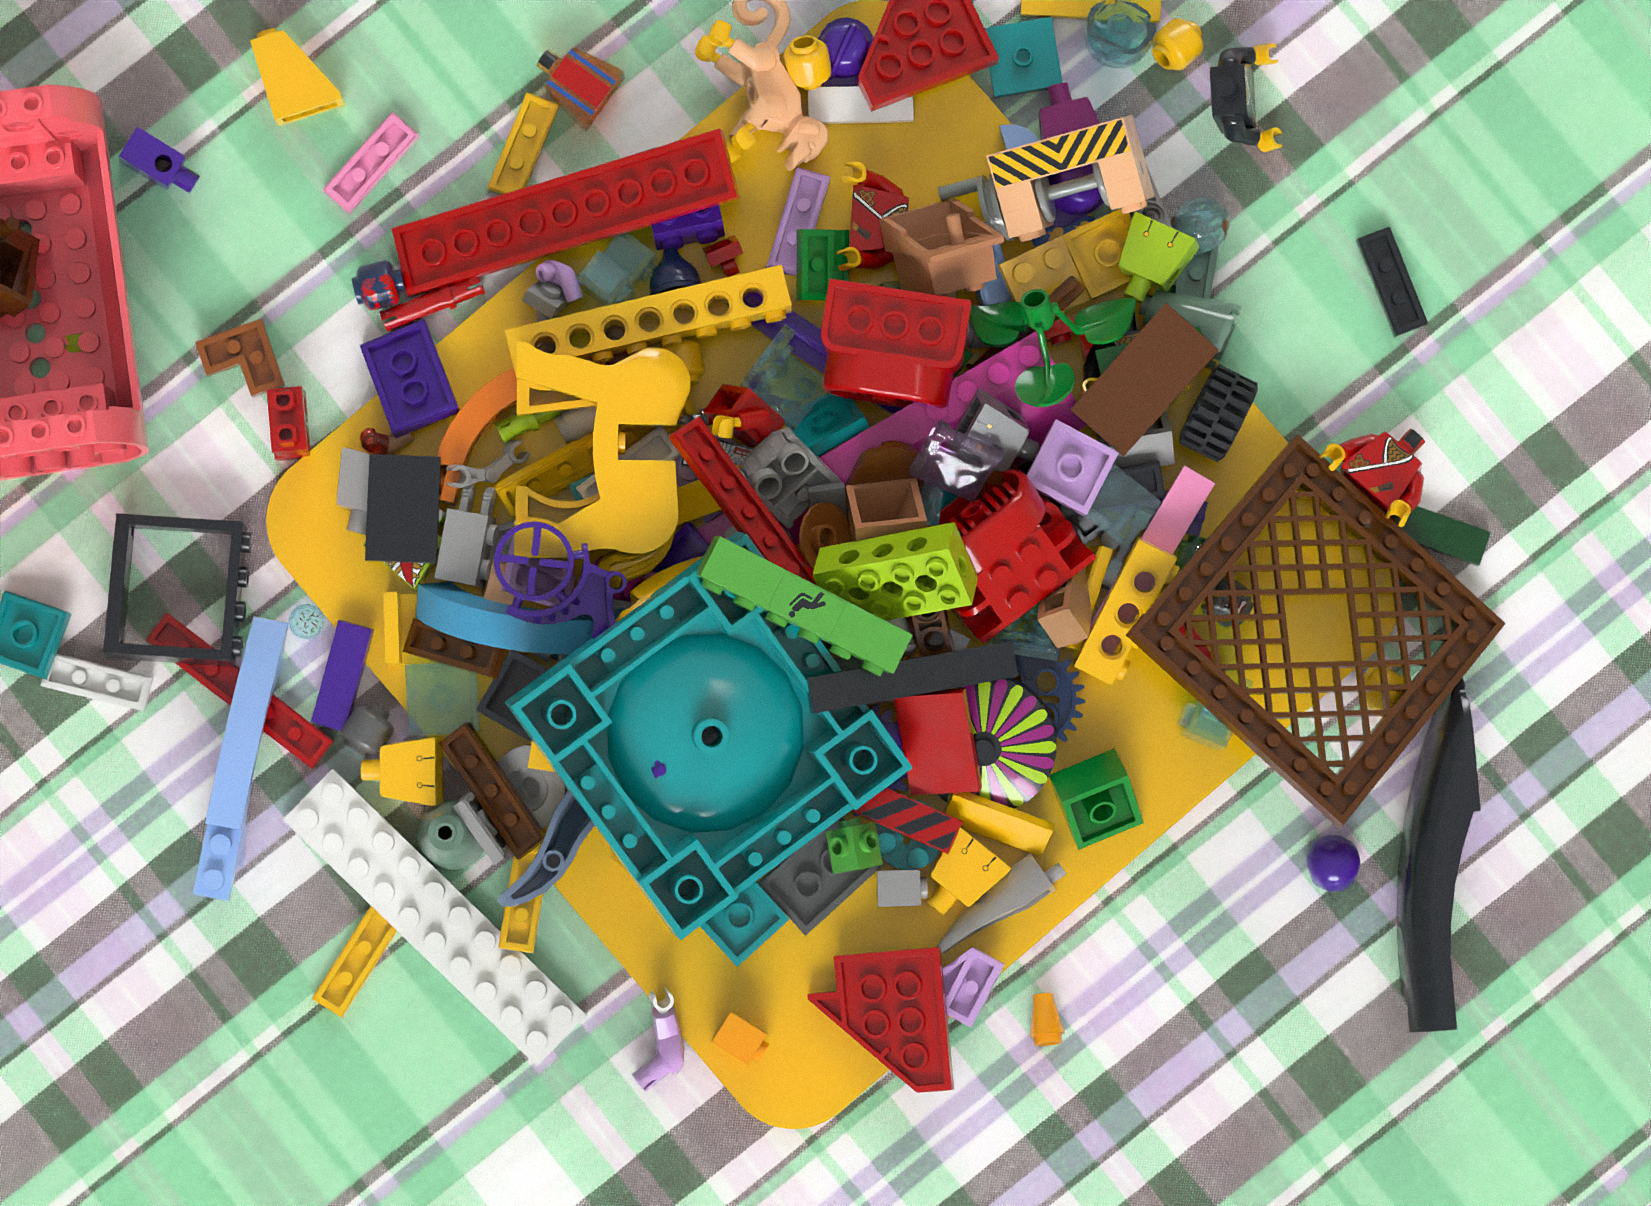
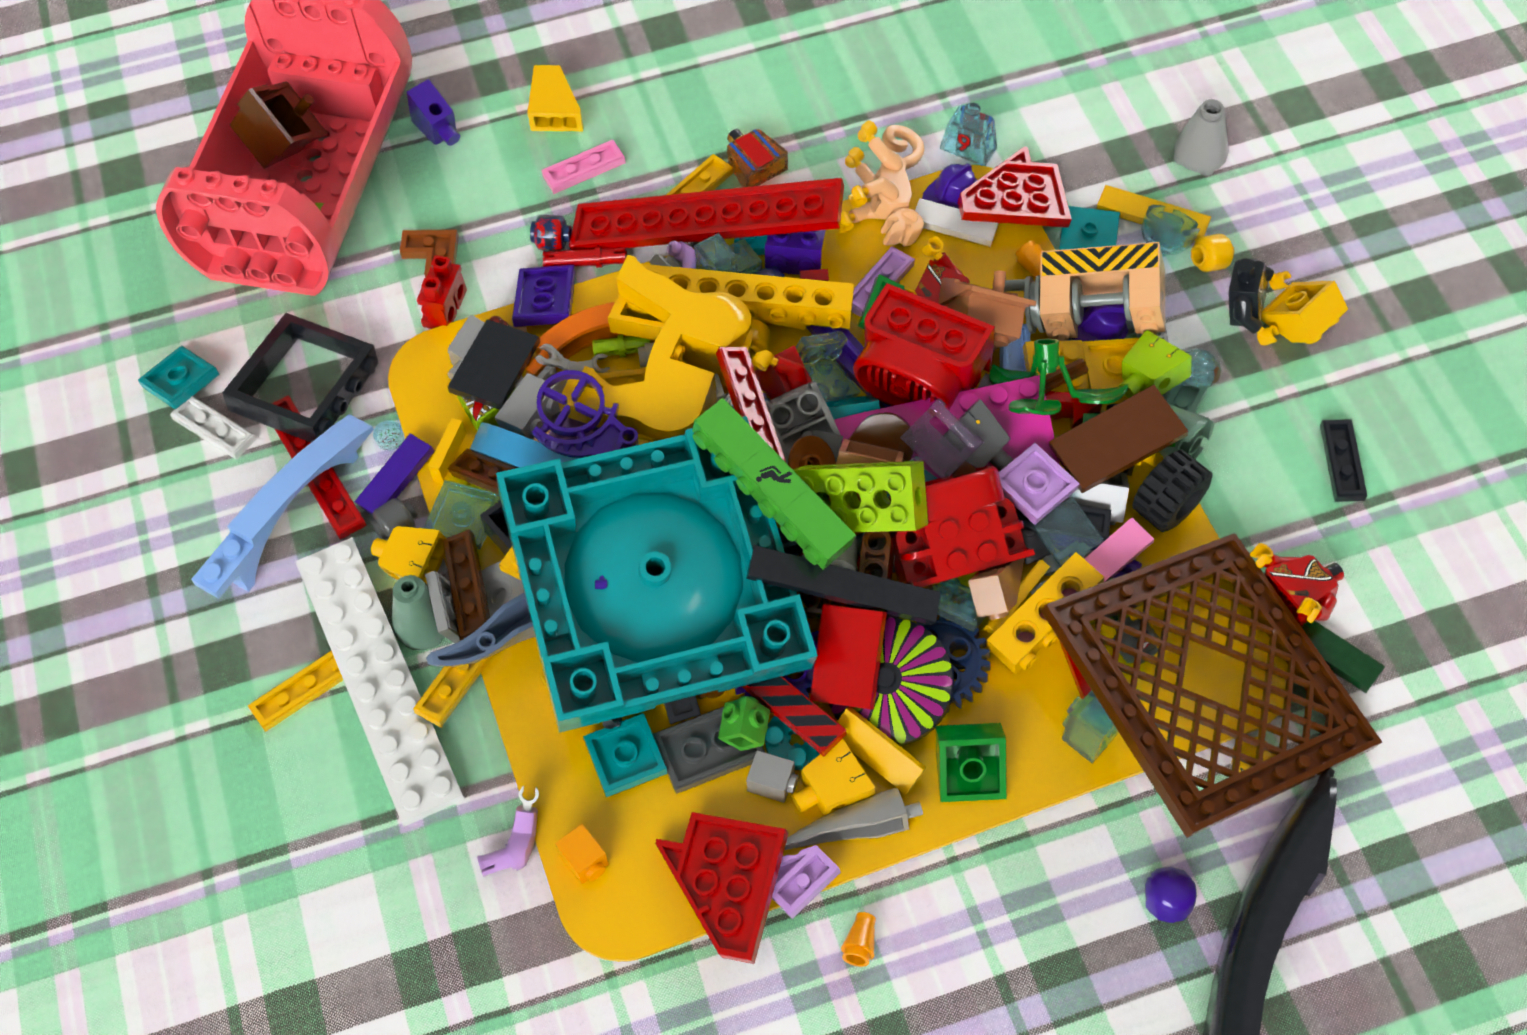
camera: 25 degrees right, 25 degrees down
yellow head [784,35,831,90] -> none
none -> light orange cone [1015,241,1043,278]
none -> yellow slope [1261,281,1348,344]

